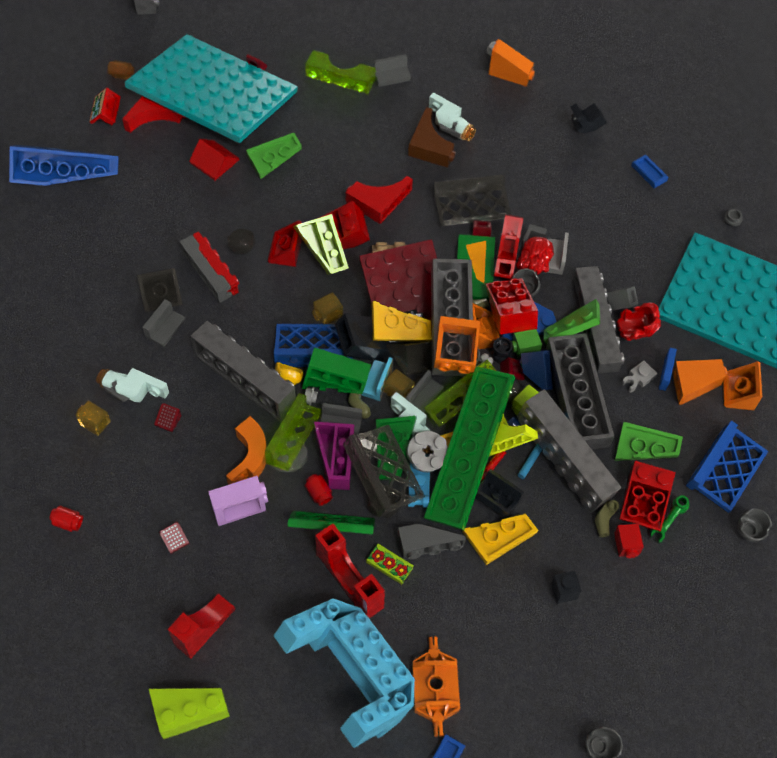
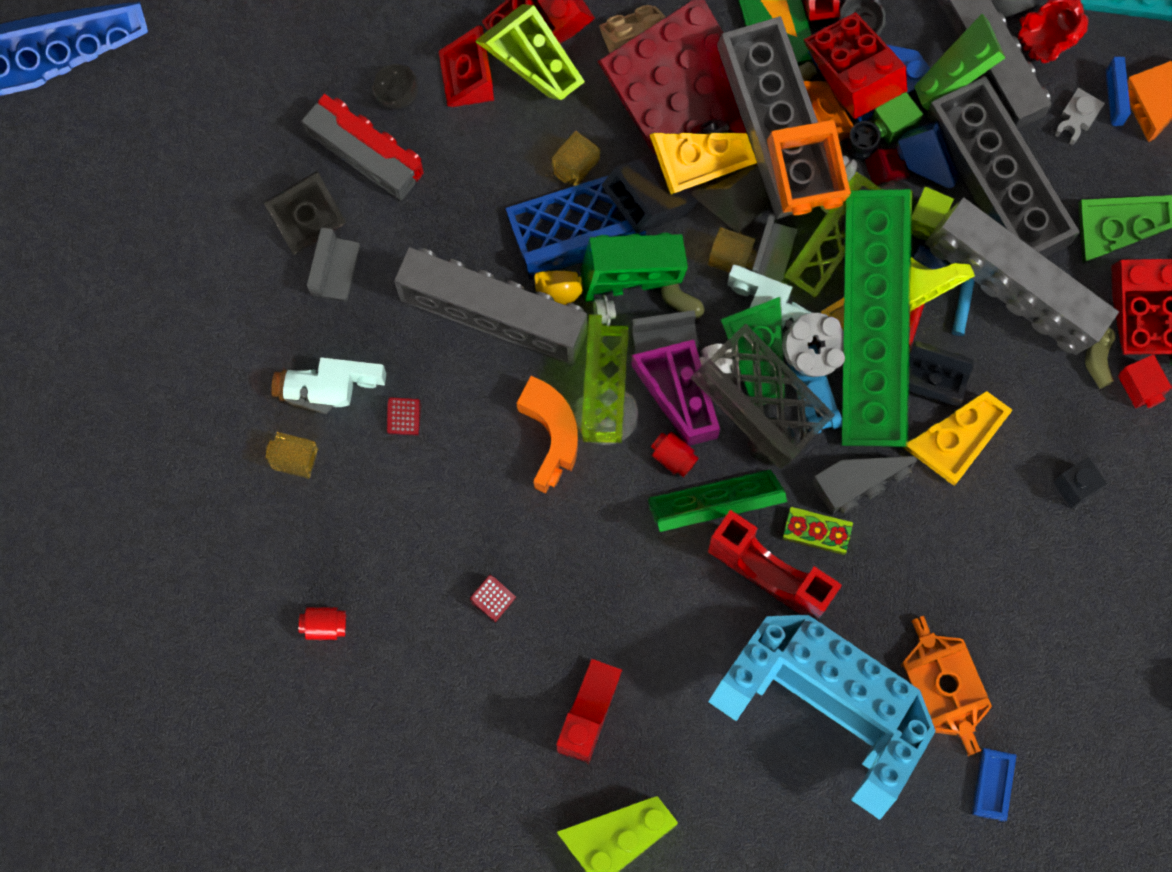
camera: 15 degrees left, 15 degrees up
lavender window [208,476,268,526] -> none
medium azure panel [361,357,393,401] -> none

